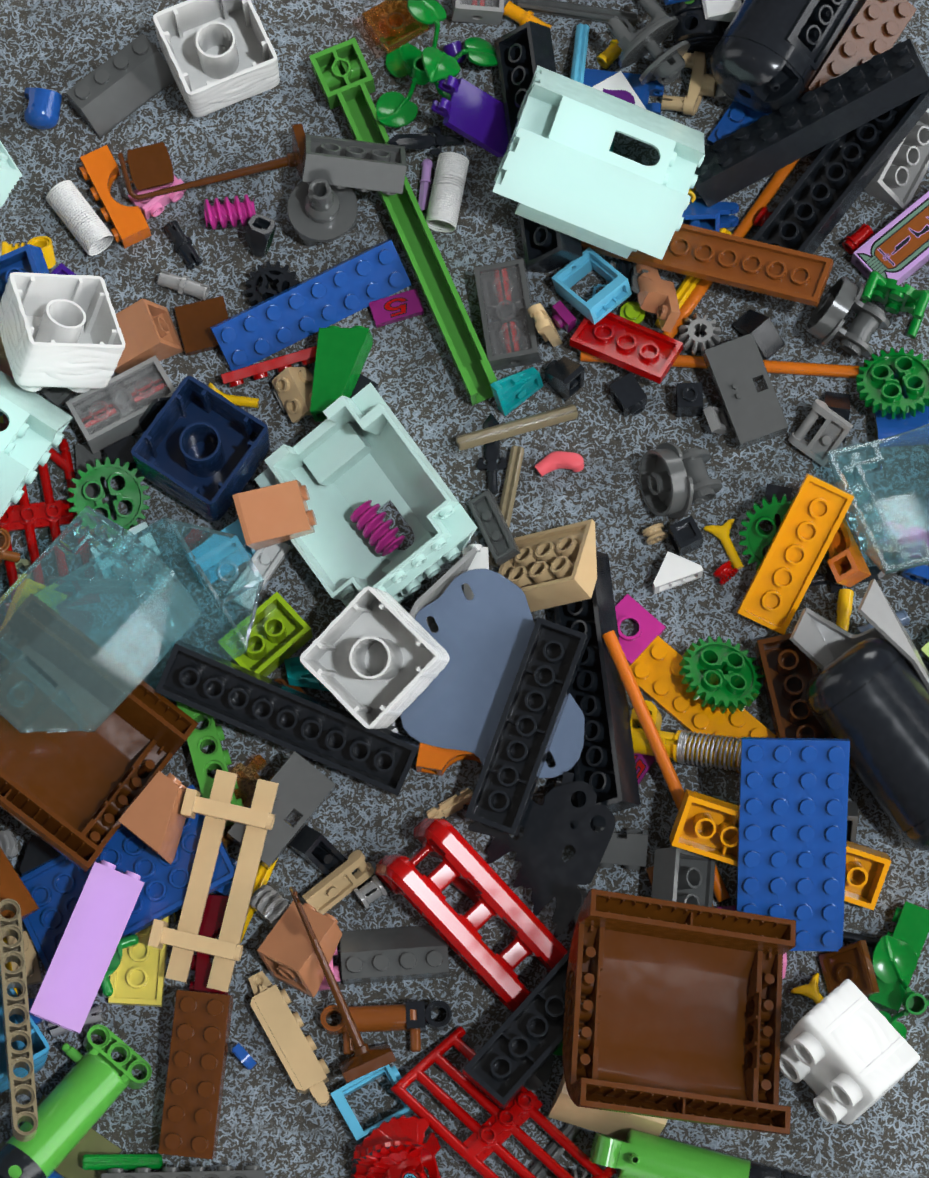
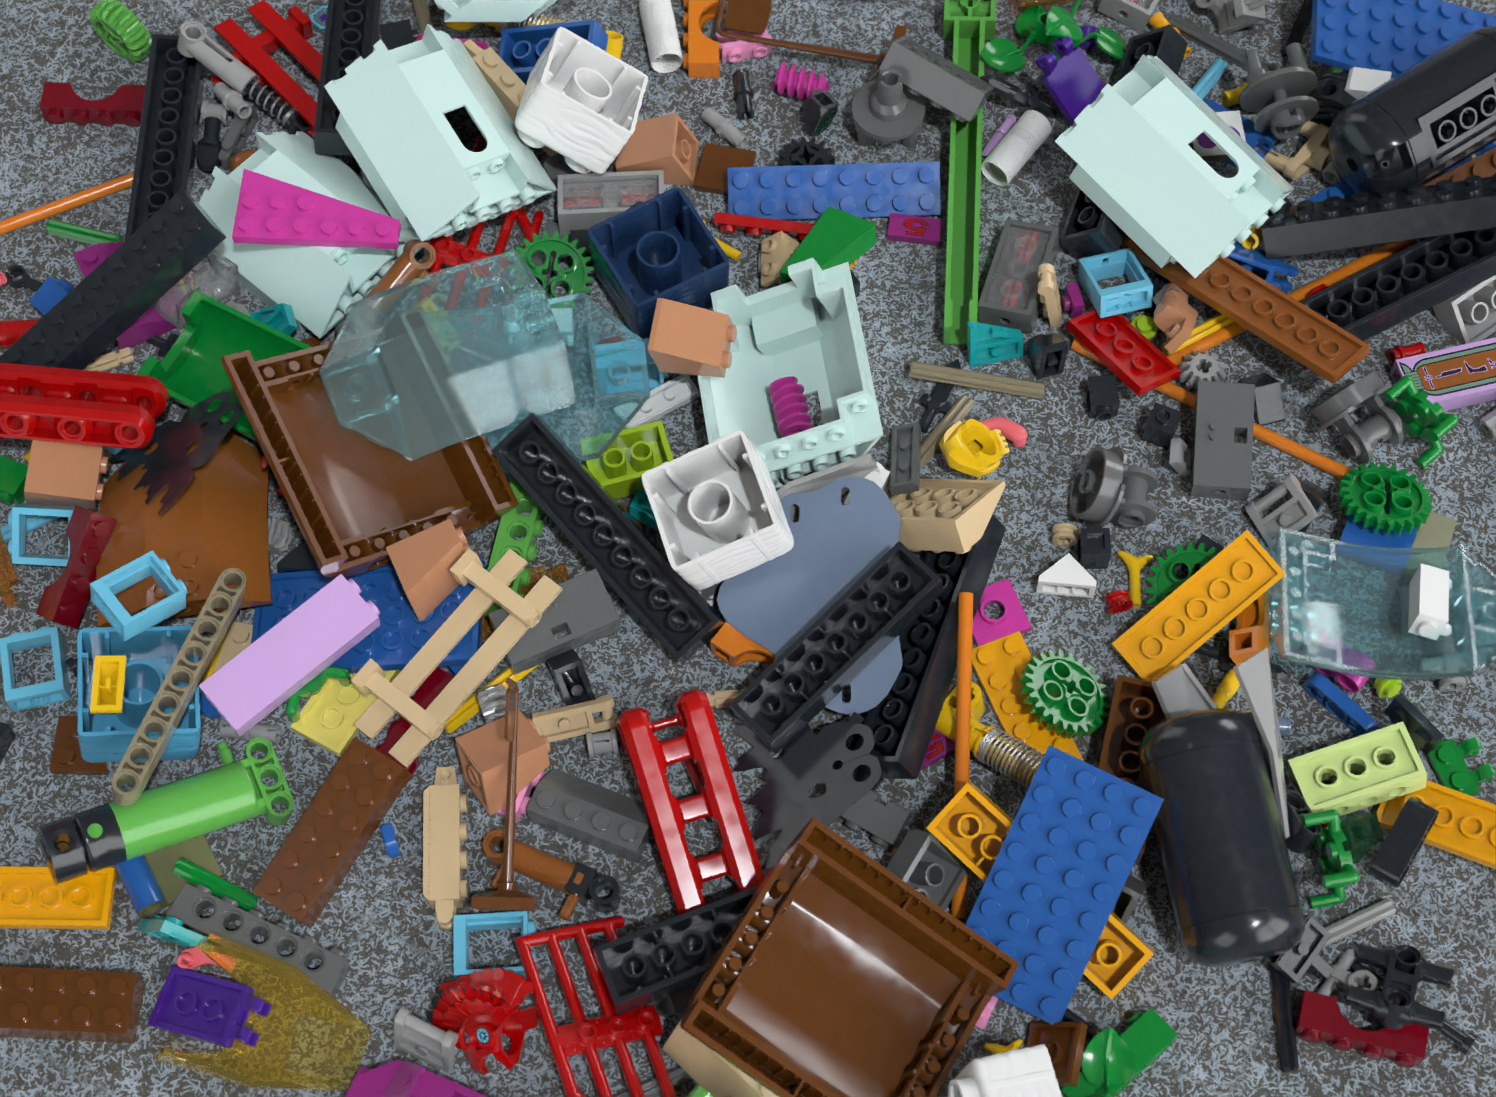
camera: 25 degrees right, 10 degrees down
none -> yellow helmet [939,419,1010,478]

